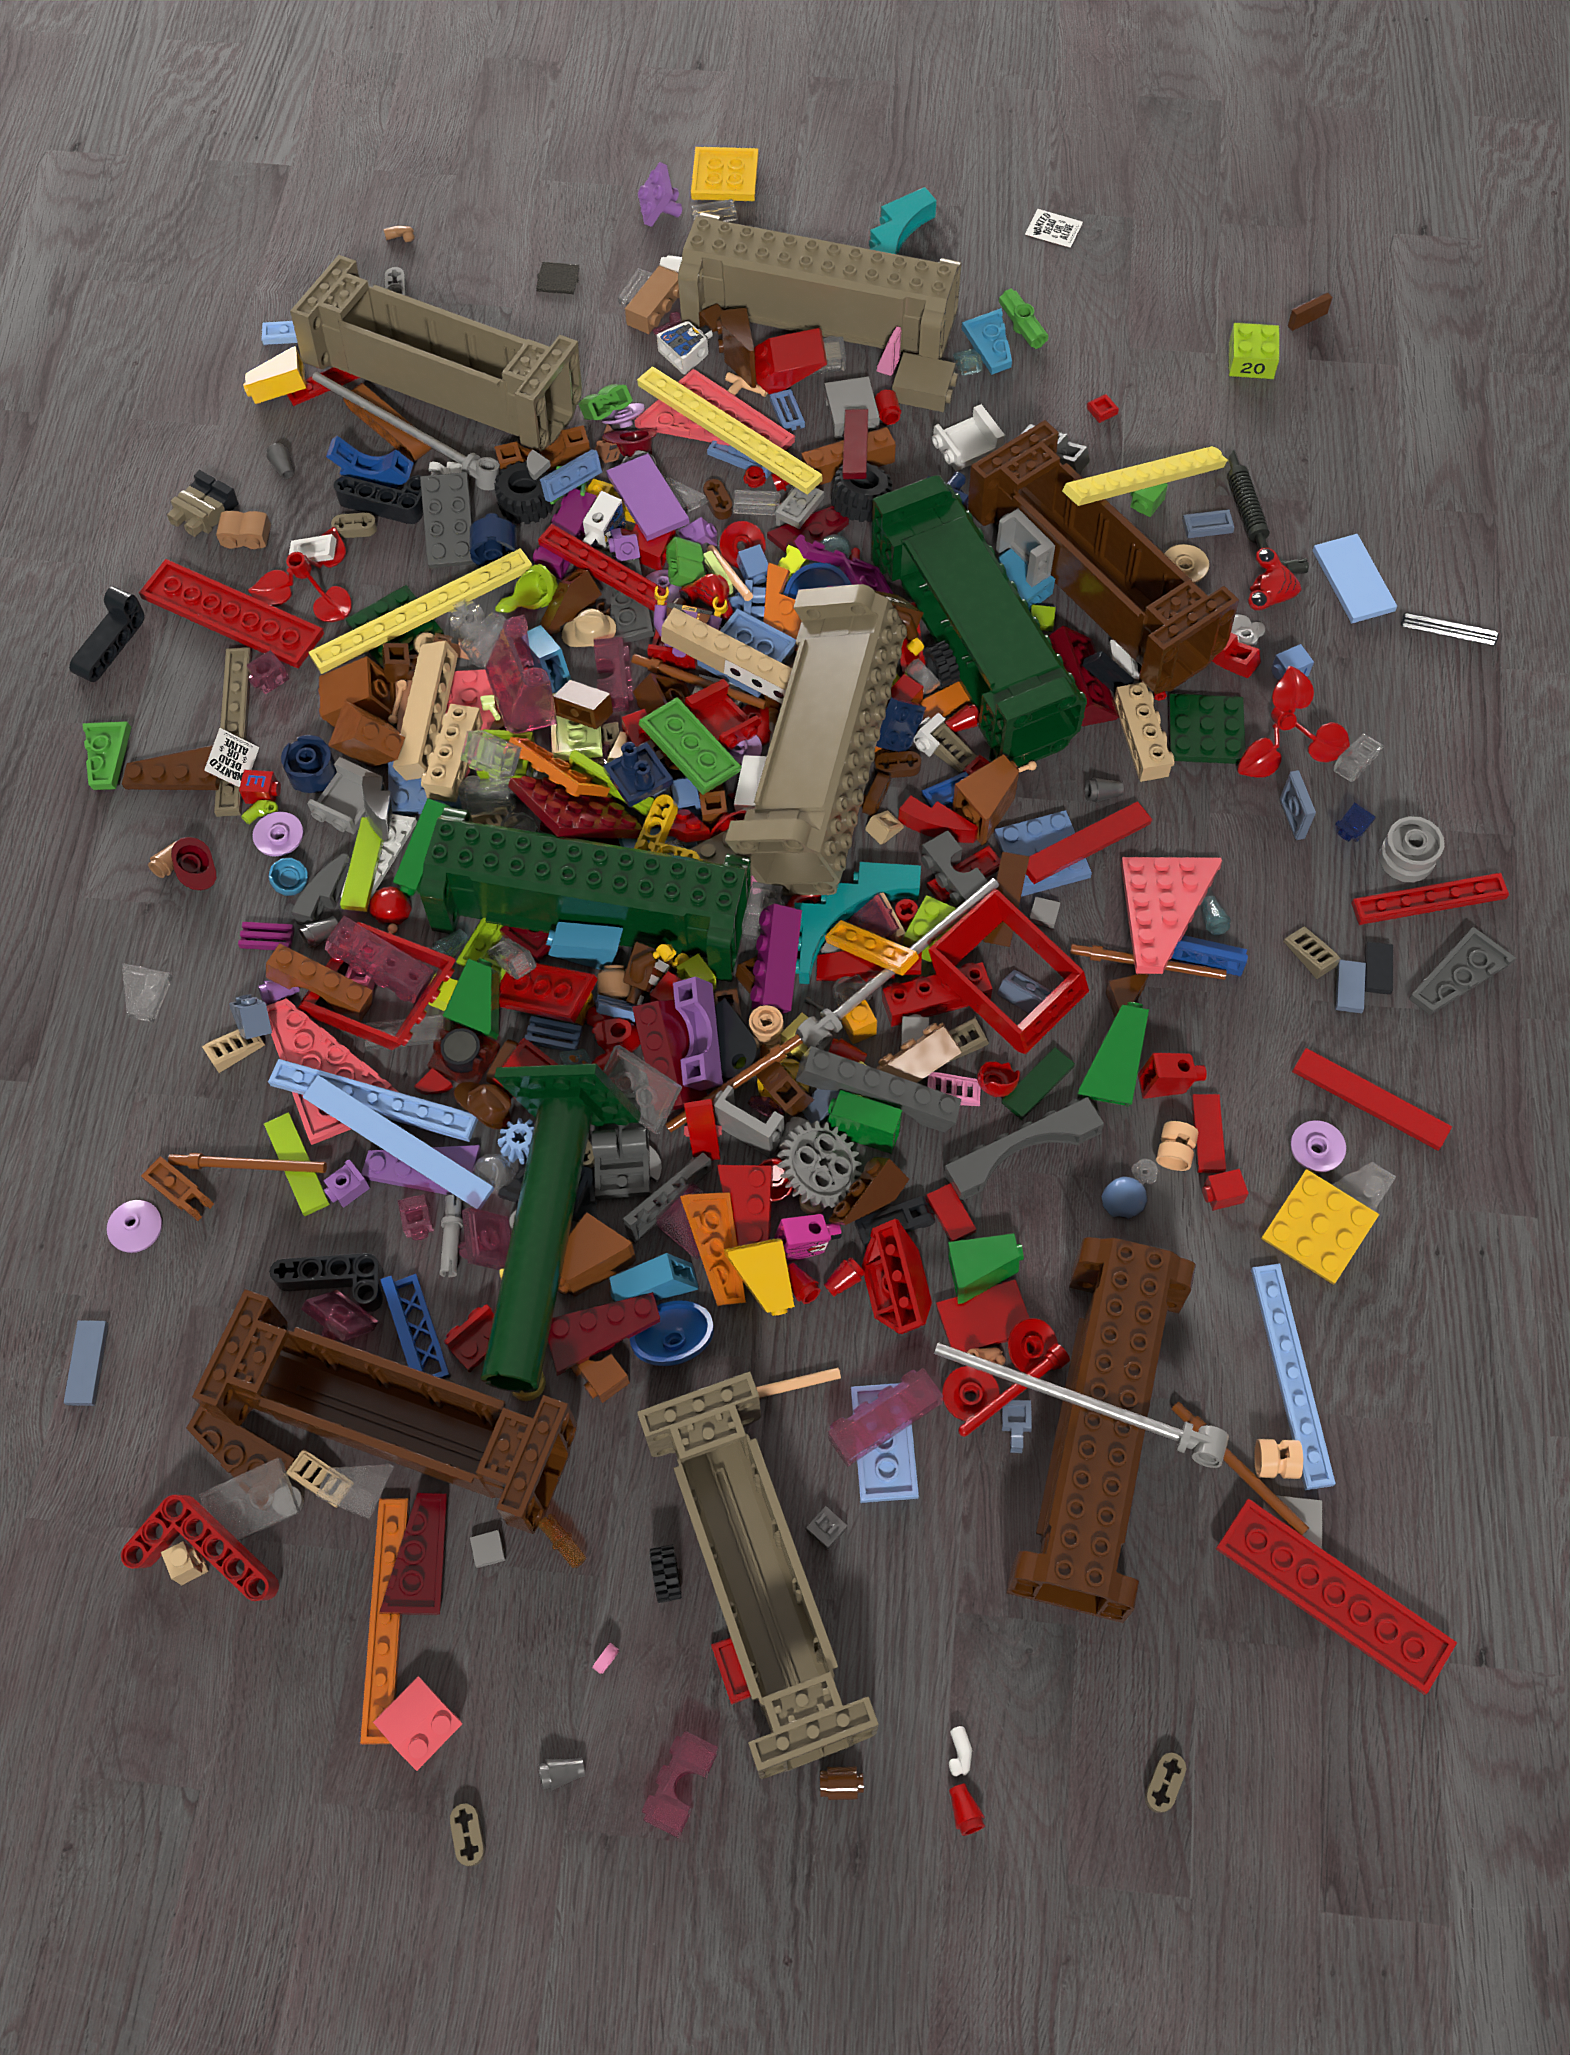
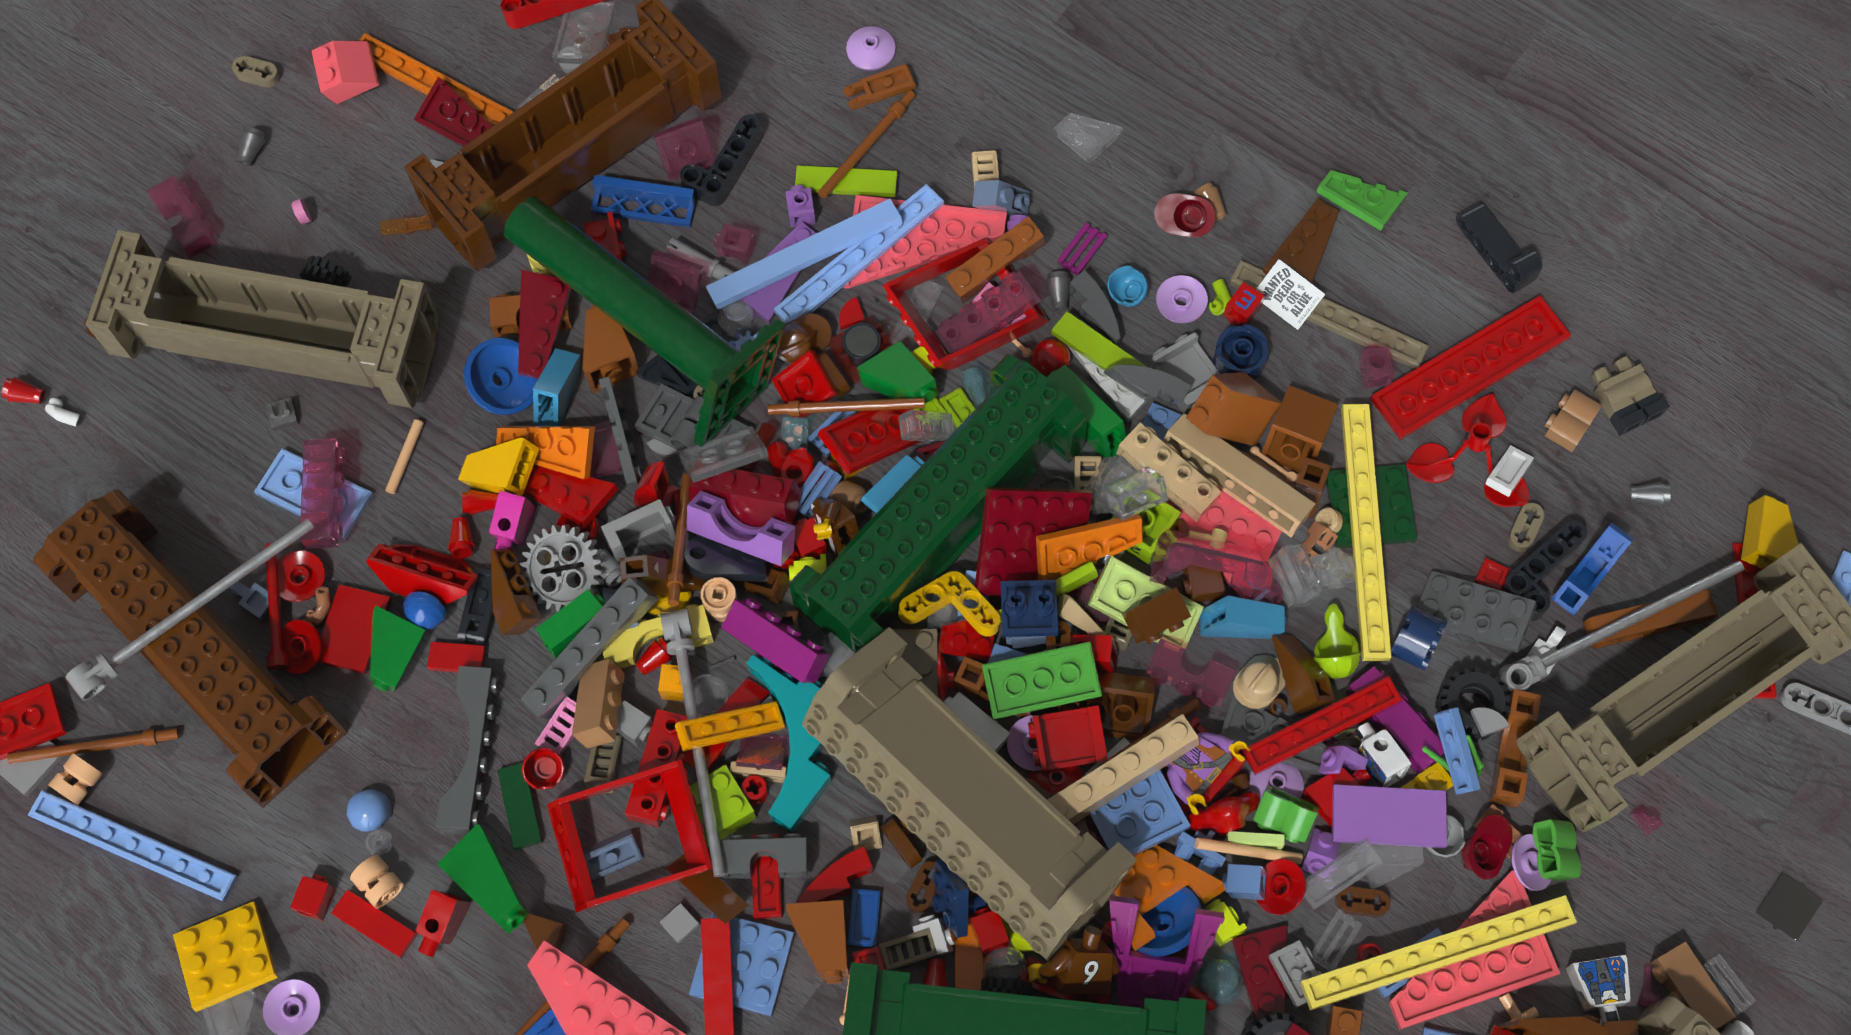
camera: 120 degrees right, 5 degrees up
none -> blue piece [403,591,447,630]
none -> dark orange bar [768,398,926,417]
none -> clear tile [1304,838,1384,910]
none -> red tile [1474,558,1510,591]

